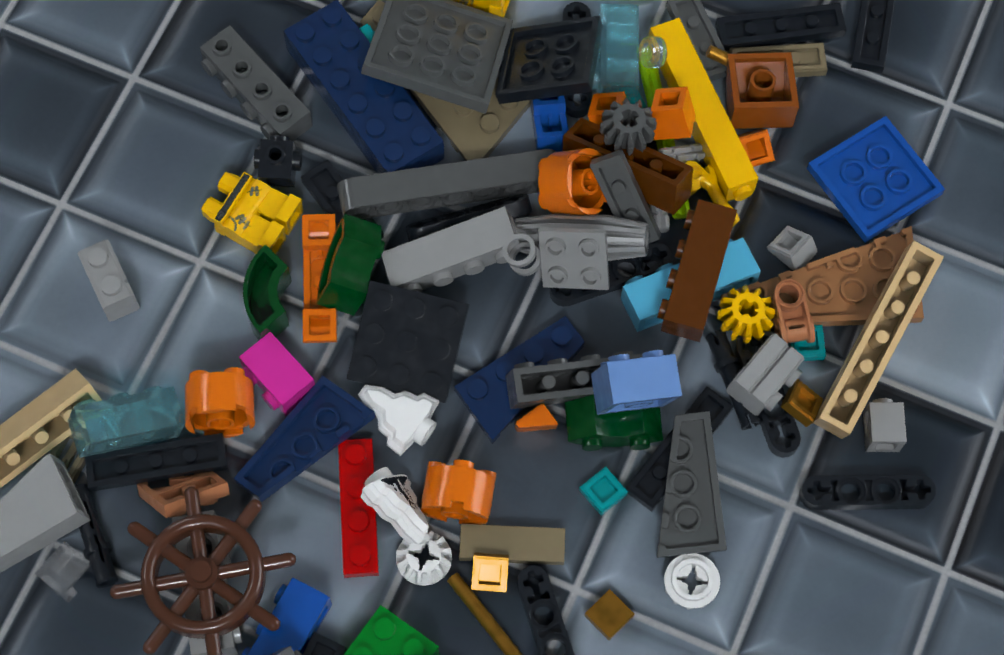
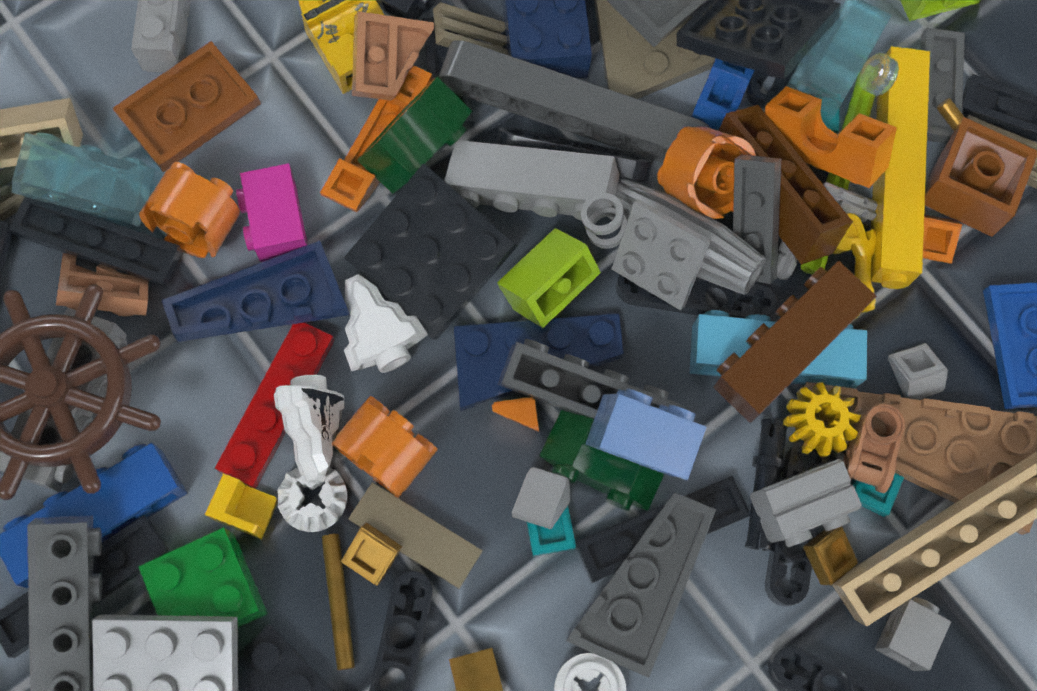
camera: 25 degrees right, 5 degrees up
dark green brick [243,244,292,340] -> none
dark grey gear [600,97,657,156] -> none
none -> dark orange plate [112,41,261,172]
none -> yellow panel [205,473,278,539]
none -> nougat wing [352,11,434,101]
none -> dark tan tile [433,2,509,56]
none -> lime brick [497,228,601,328]
none -> light grey slope [512,467,571,529]

